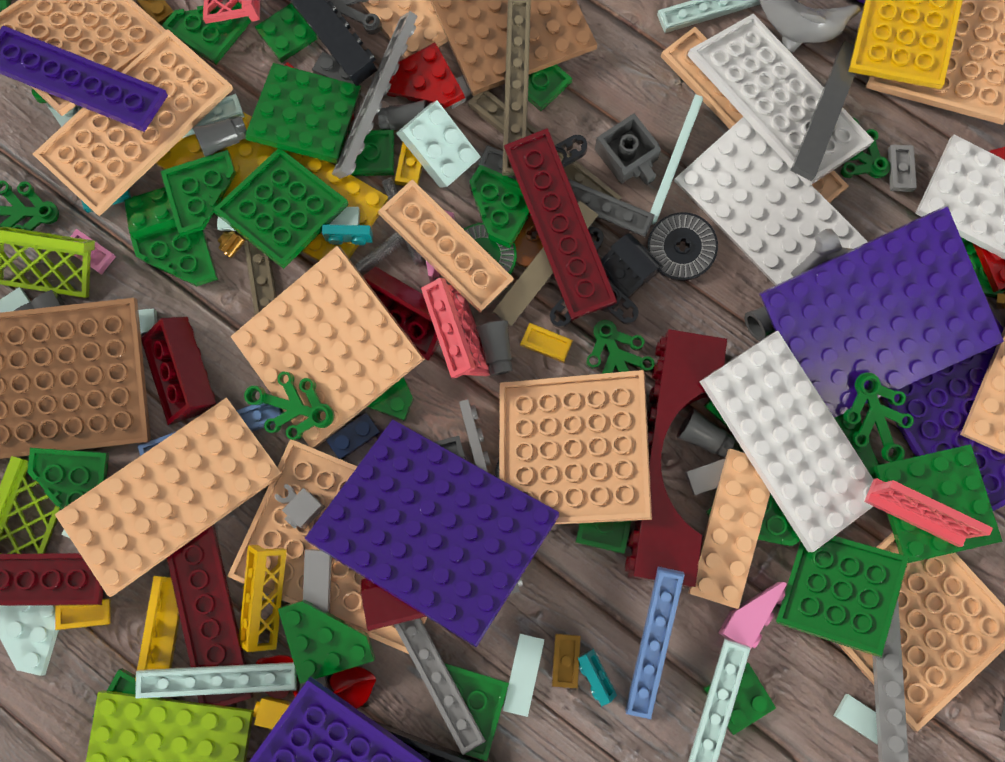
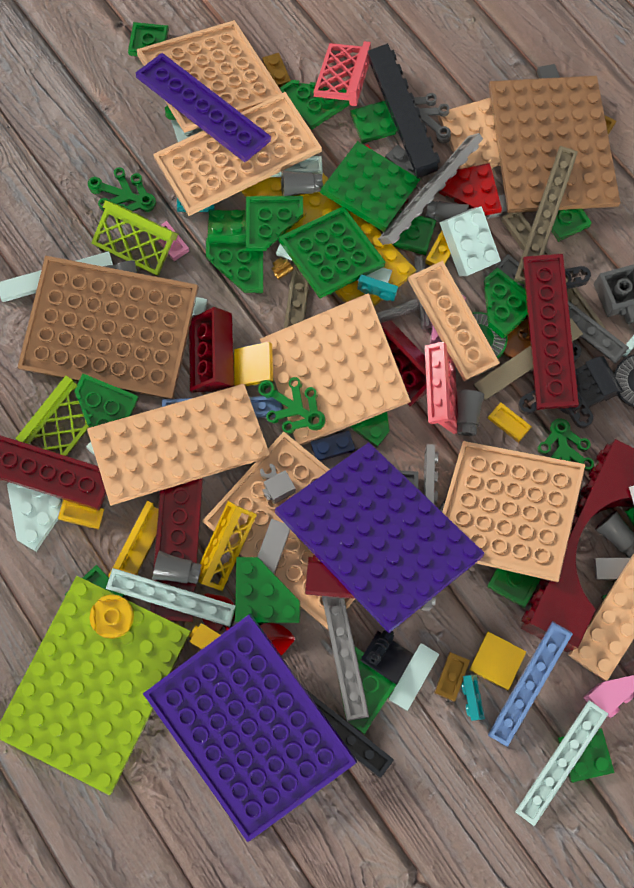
camera: 15 degrees right, 5 degrees down
none -> yellow tile [89,595,134,639]
none -> dark grey plant [152,550,202,584]
none -> yellow tile [234,342,273,387]
none -> black hinge [360,630,414,685]
none -> yellow tile [469,631,526,691]

